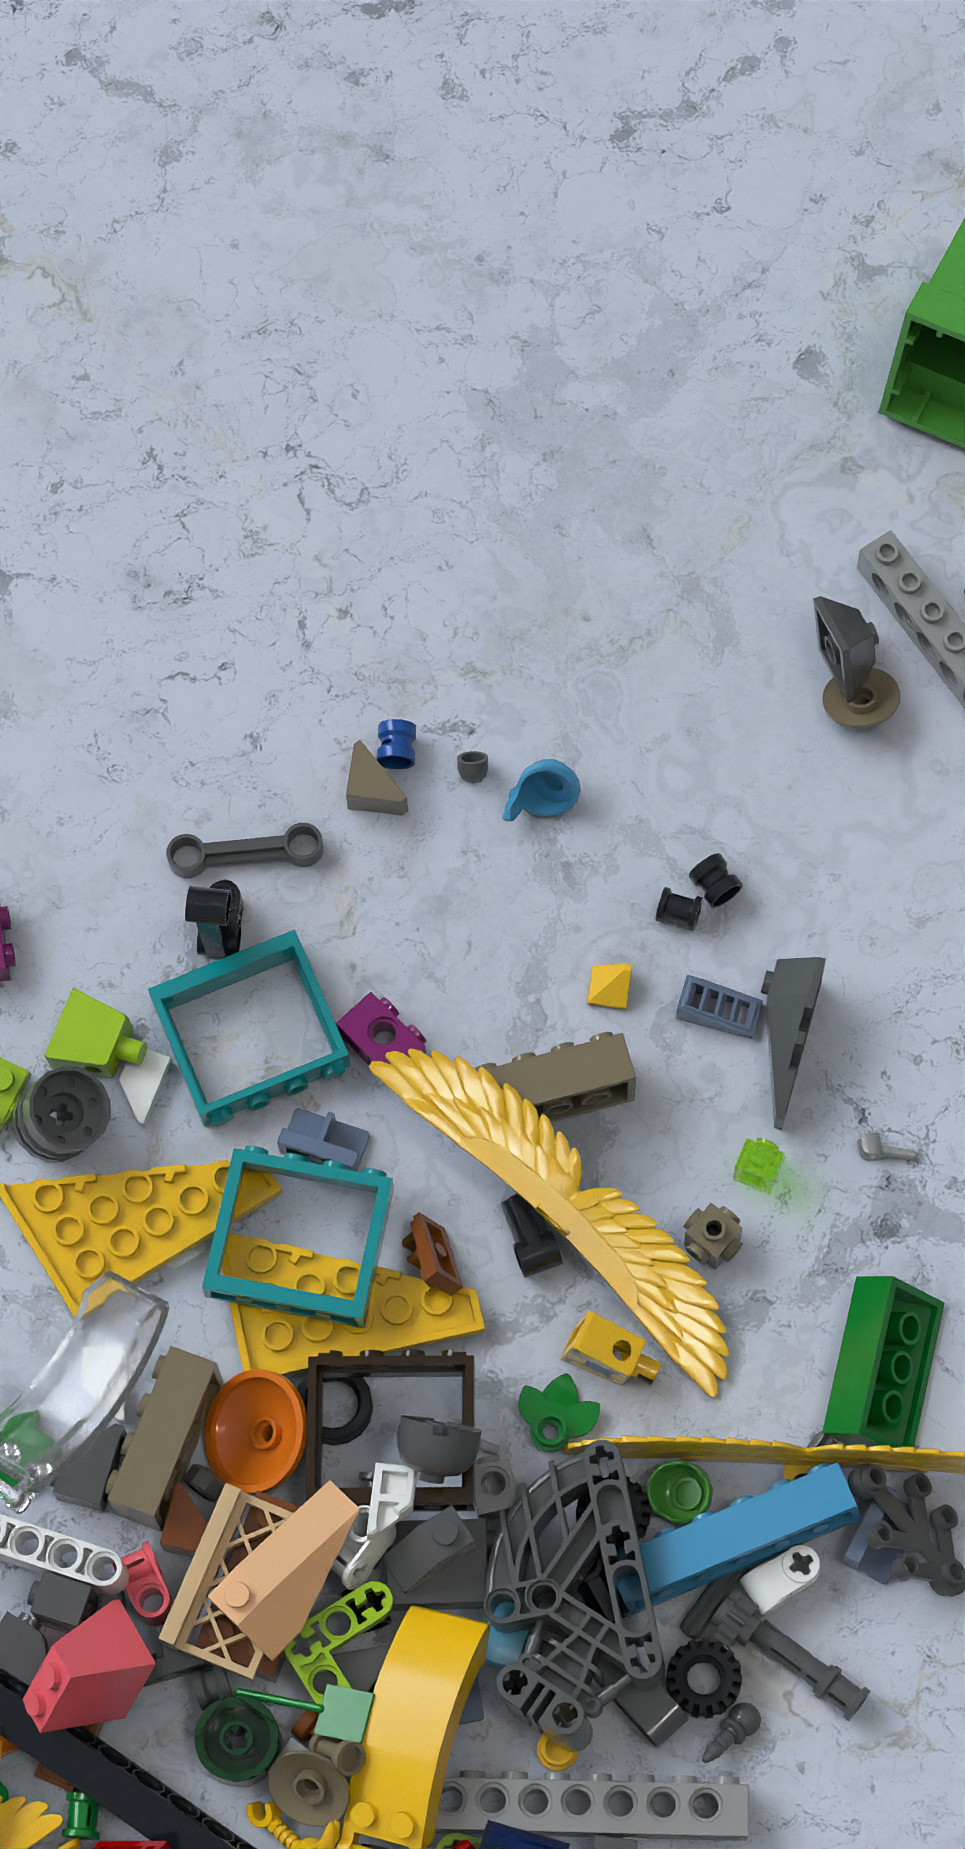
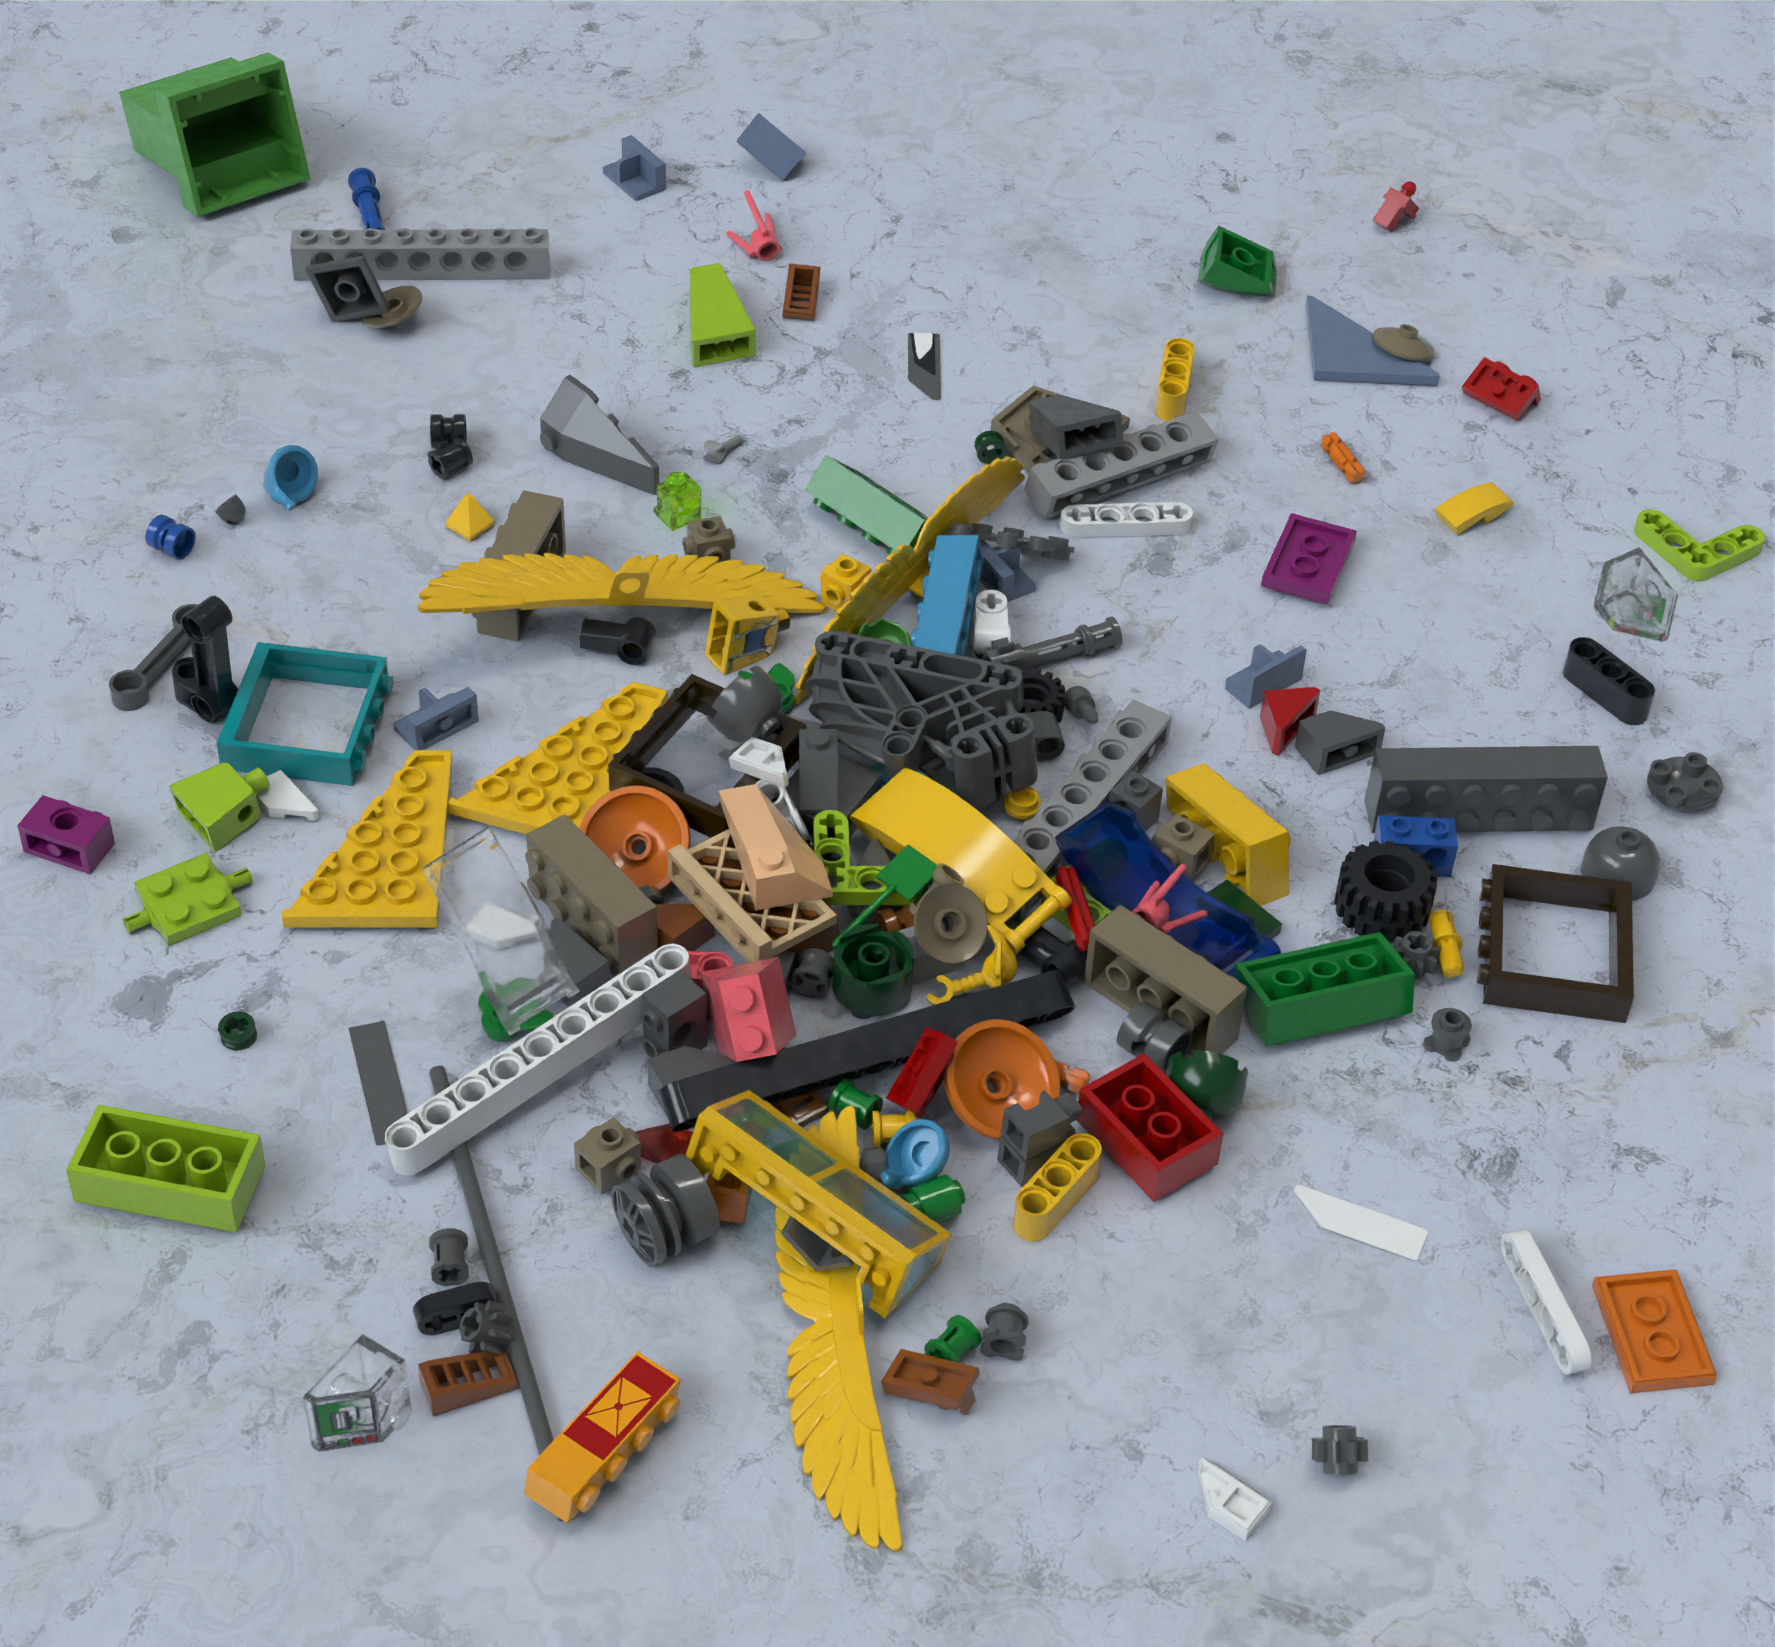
camera: 65 degrees left, 25 degrees down
dark grey wheel [12,1067,111,1162] -> none
teal window [202,1146,394,1328] -> none
magenta brick [336,992,427,1066] -> none
dark tan slope [346,740,408,815] -> none
dark orange plate [402,1212,463,1296] -> none
sand blue slope [676,975,763,1039] -> none
none -> yellow brick [820,554,871,611]

